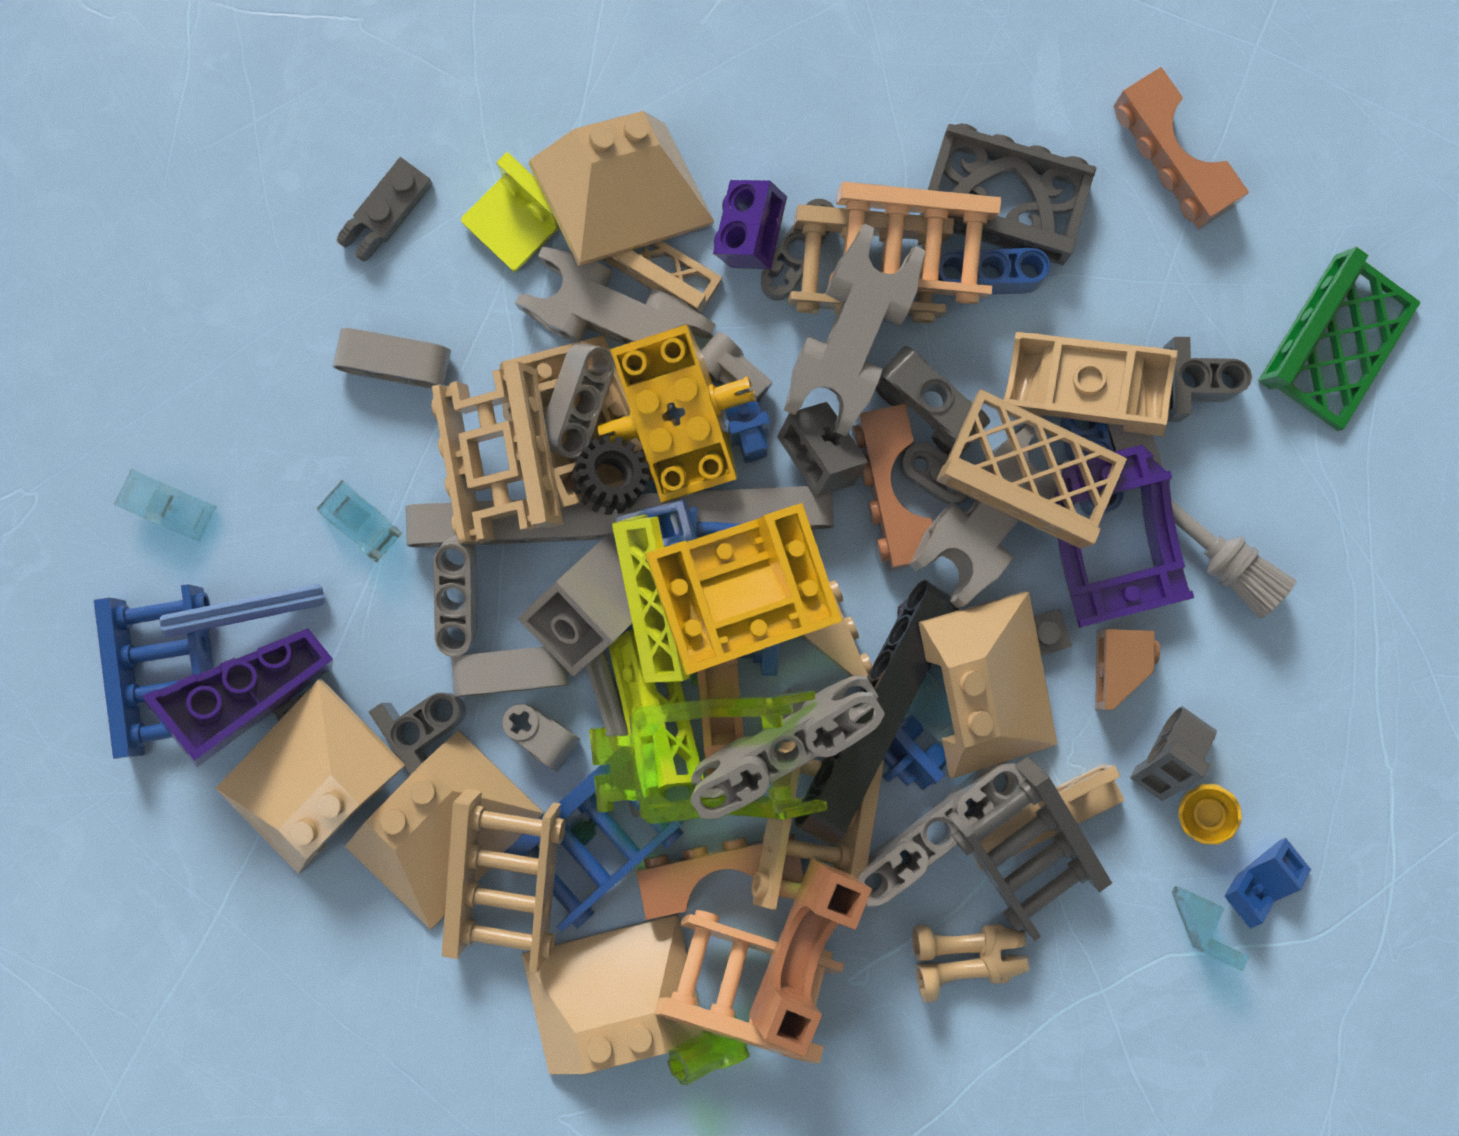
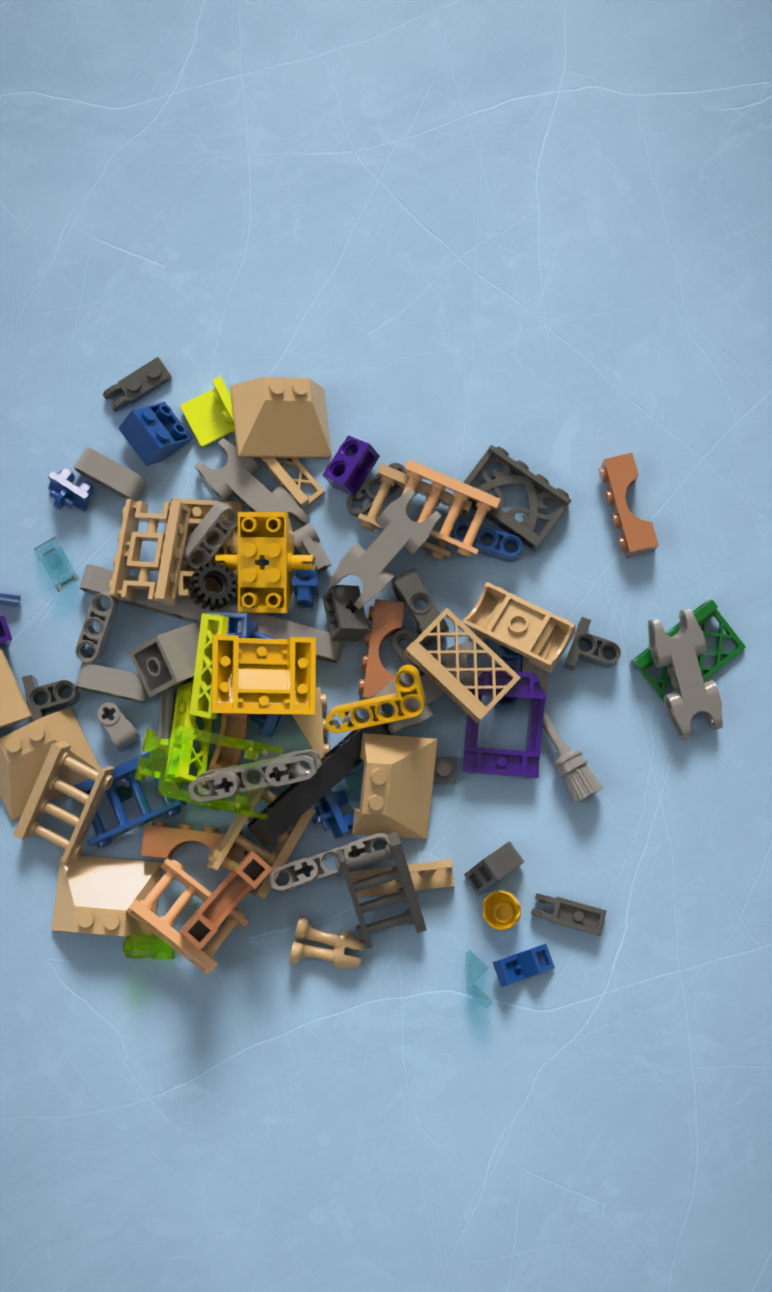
camera: 20 degrees right, 5 degrees down
medium nougat slope [1095,629,1160,710] -> none
none -> blue hips [48,468,94,512]
none -> blue slope [118,402,193,466]
none -> yellow beam [325,665,426,733]
none -> dark grey hinge [531,893,607,936]
none -> light grey piece [648,608,723,740]

